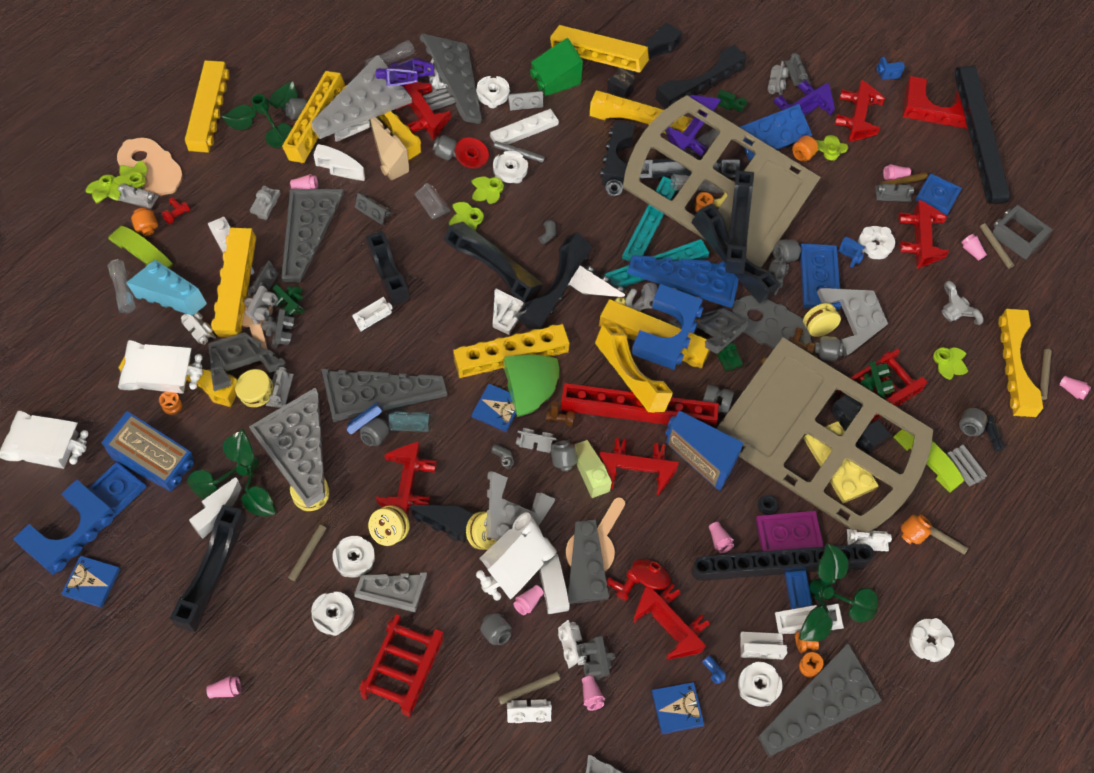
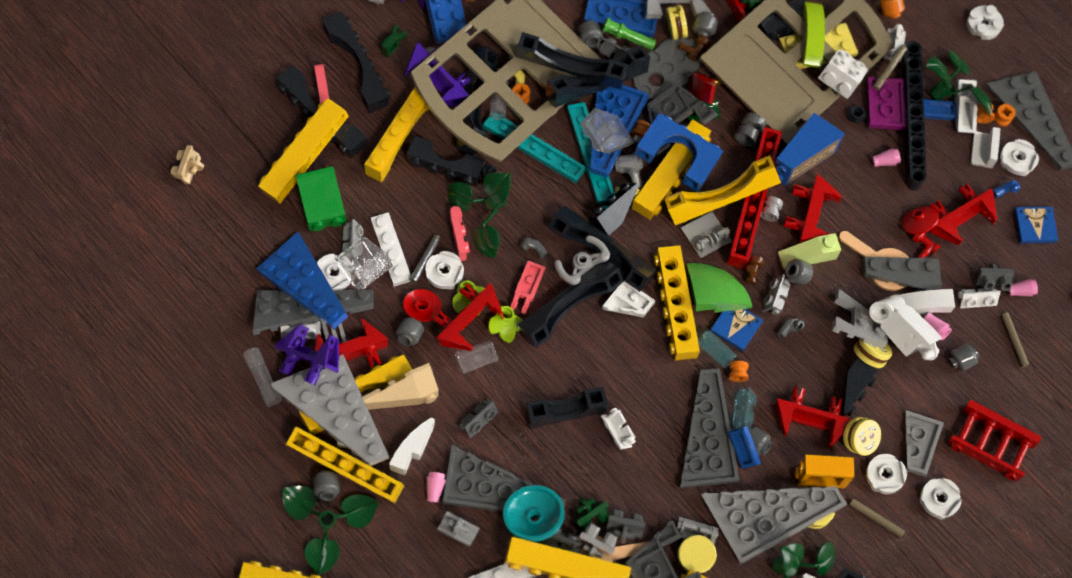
camera: 85 degrees left, 5 degrees up
white hinge [507,699,551,723] -> none
none -> blue wing [256,232,348,330]
none -> coral beam [314,64,329,103]
none -> clear slope [334,237,393,290]
none -> red hose [433,283,504,351]
none -> dark green plant [447,172,511,258]
none -> coral hinge [450,206,470,261]
none -> teal dish [503,485,565,541]
none -> coral hinge [511,261,546,314]
none -> light grey piece [554,235,610,285]
none -> clear slope [581,108,634,153]
none -> bright green pin [601,17,656,51]
none -> light grey hinge [680,212,732,258]
none -> red slope [689,72,716,104]
none -> clear light blue hinge [698,330,738,369]
none -> orange wheel [729,361,749,382]
none -> light grey wheel [760,196,783,222]
none -> light orange window [795,455,854,488]
none -> lime slope [803,2,825,68]
none -> white bracket [818,49,868,99]
none -> dark tan bar [873,45,907,91]

